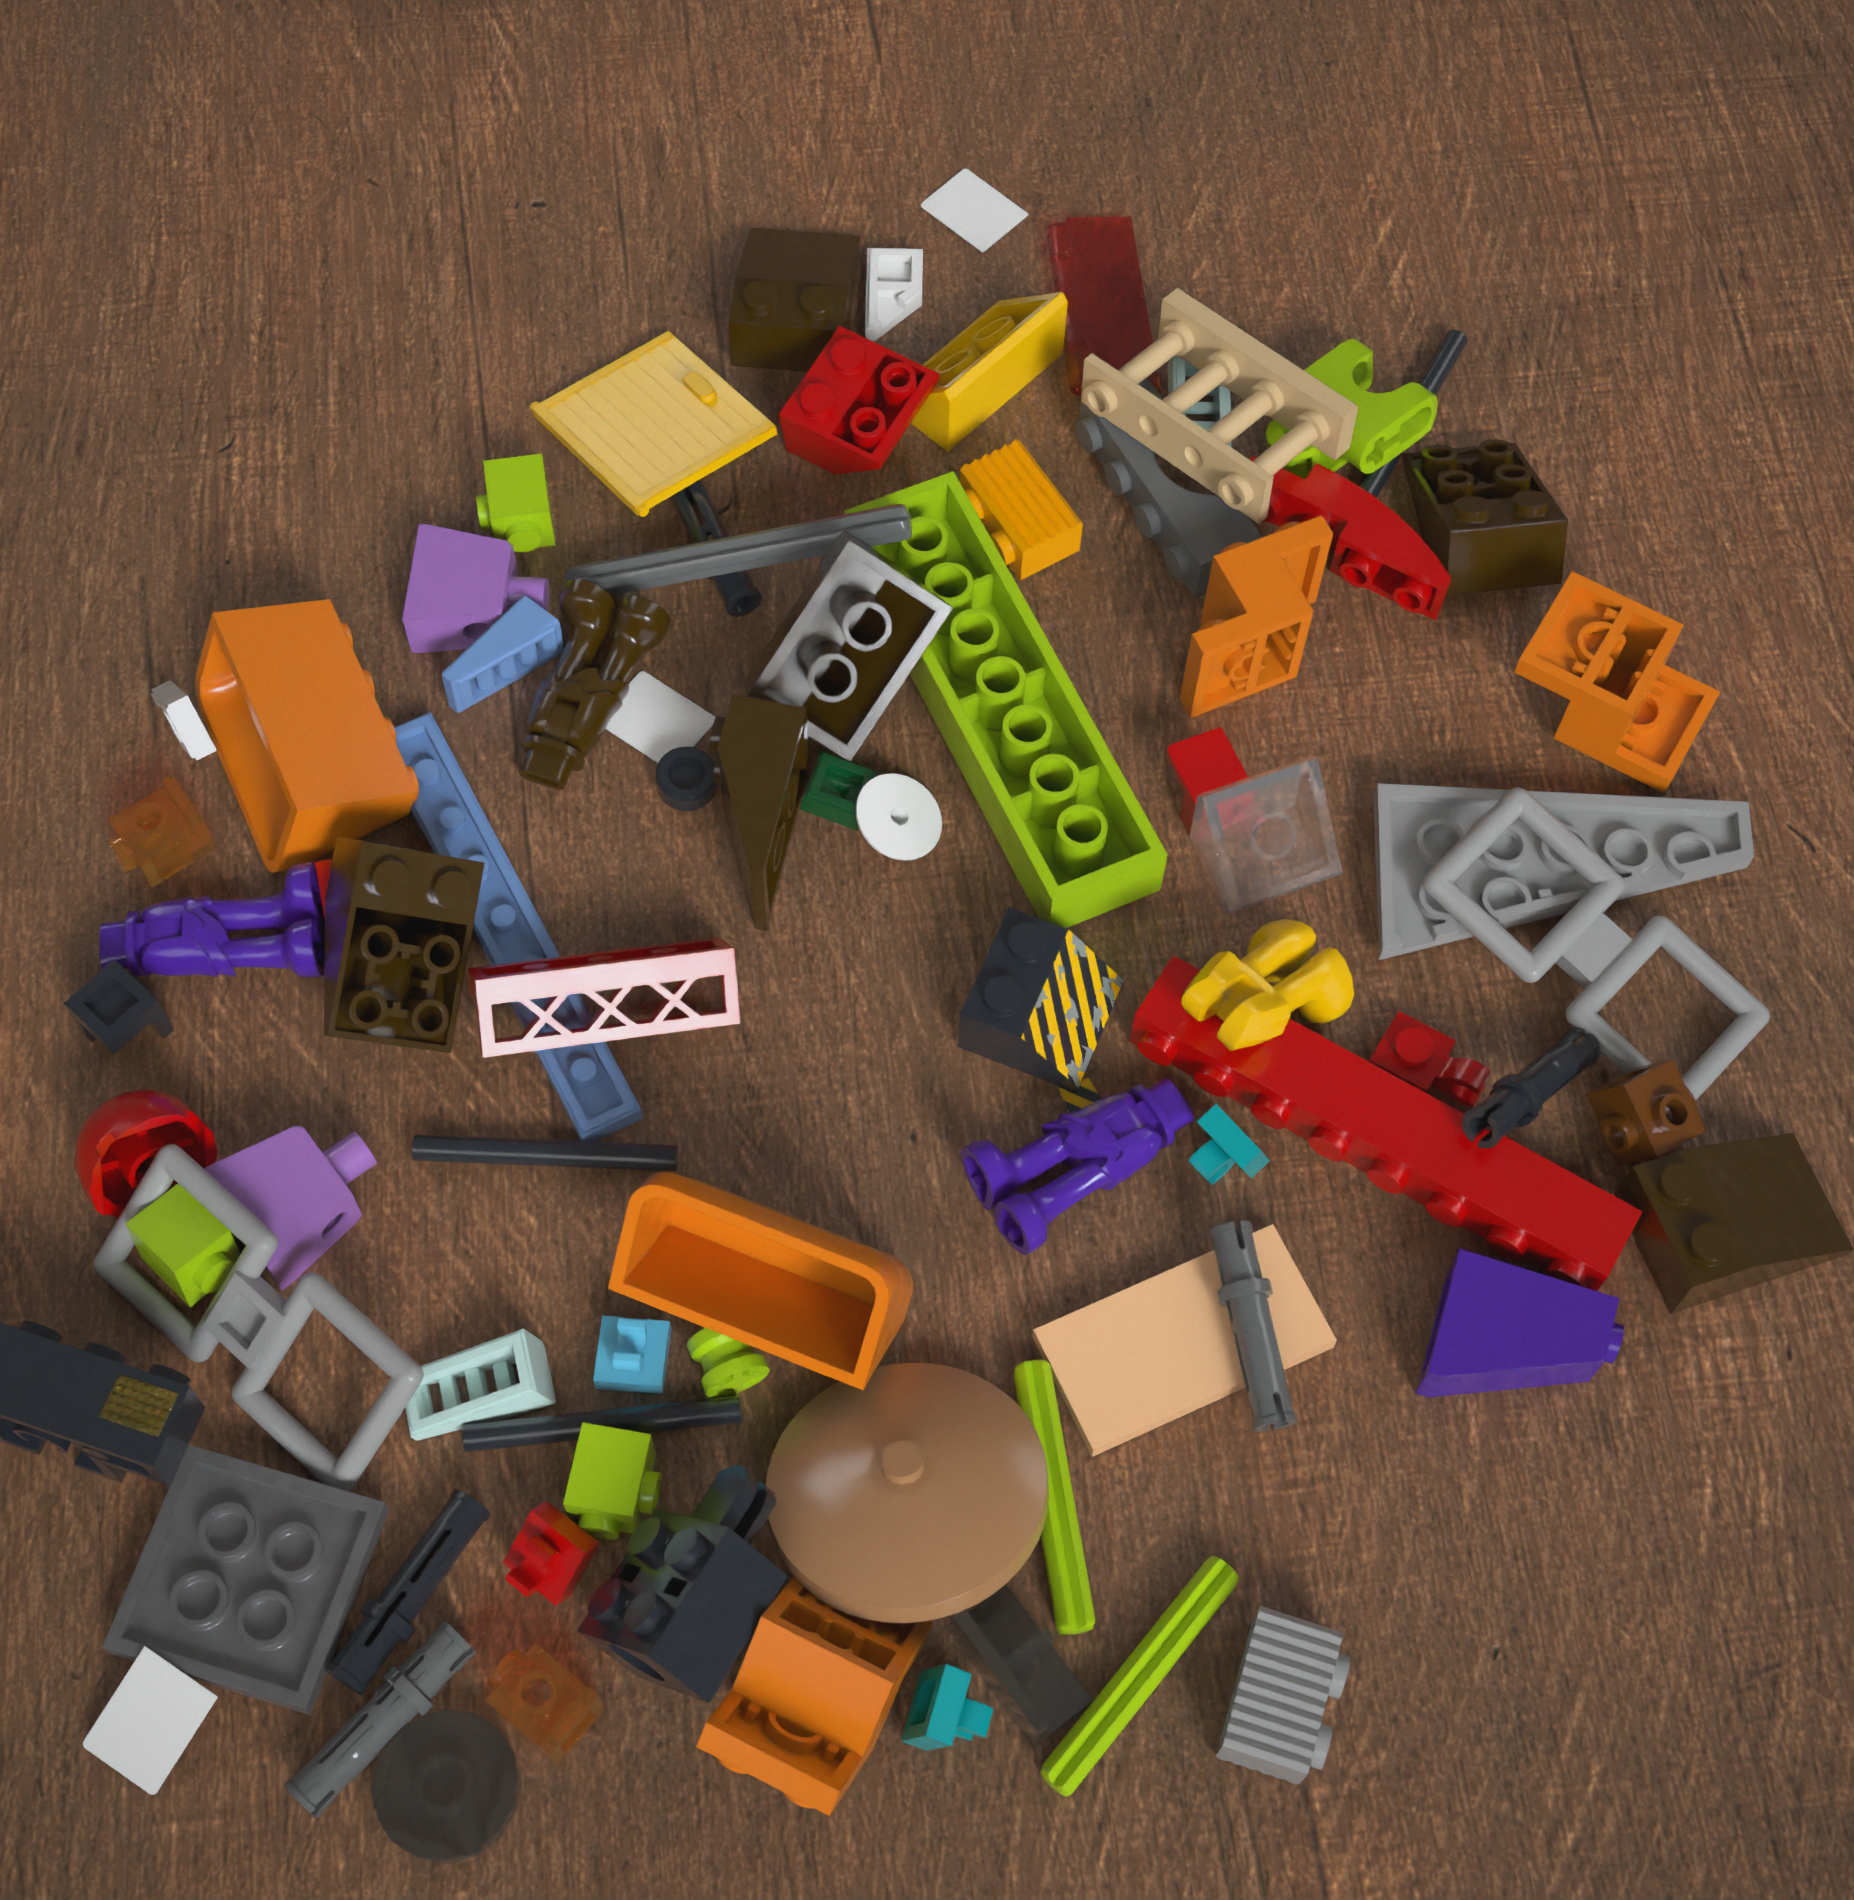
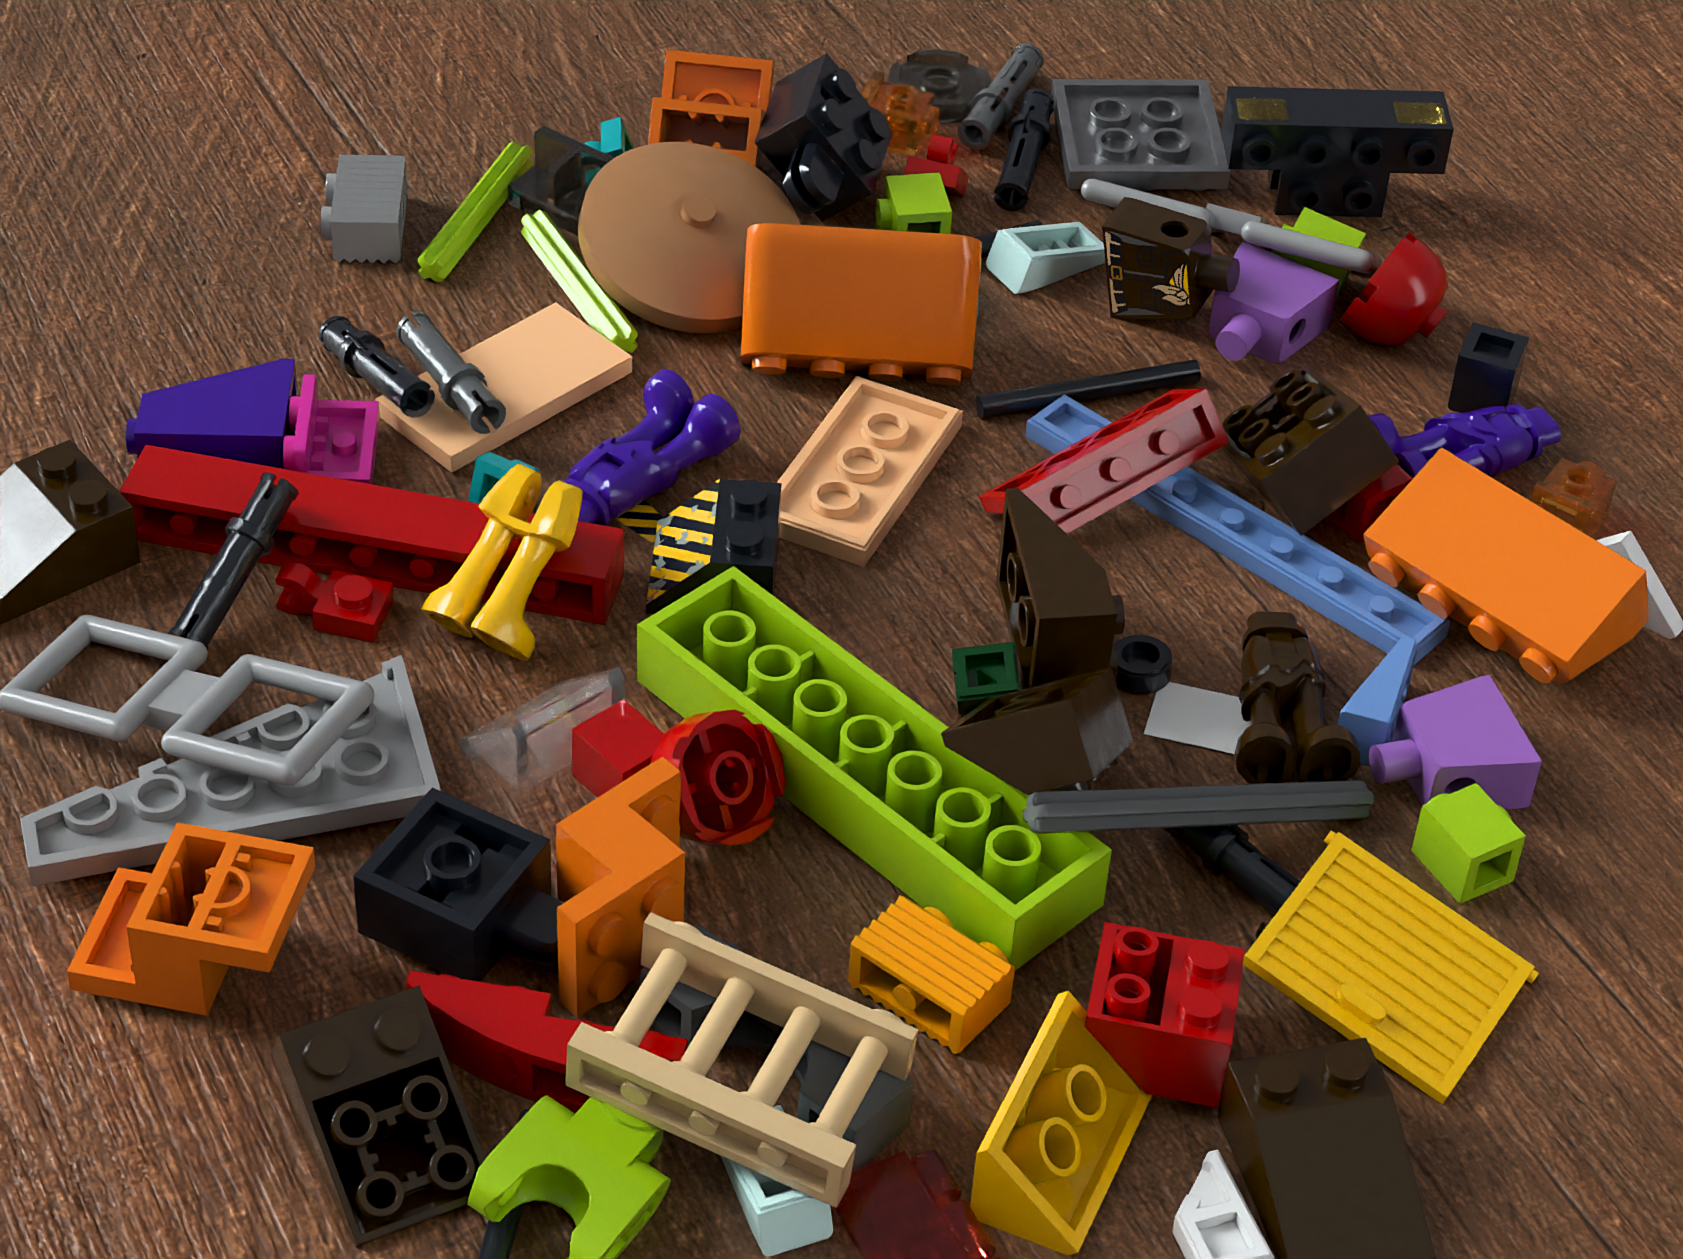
camera: 160 degrees right, 20 degrees down
white sticker [83,1646,218,1795] -> none
white piece [855,773,942,861] -> none
reddish brown brick [1586,1059,1706,1165] -> none
none -> dark pink bracket [283,374,380,484]
none -> black pin [318,316,435,418]
none -> black brick [353,787,565,982]
none -> red cylinder [650,709,785,847]
none -> light nougat tile [777,376,963,567]
none -> dark brown torso [1102,197,1240,319]

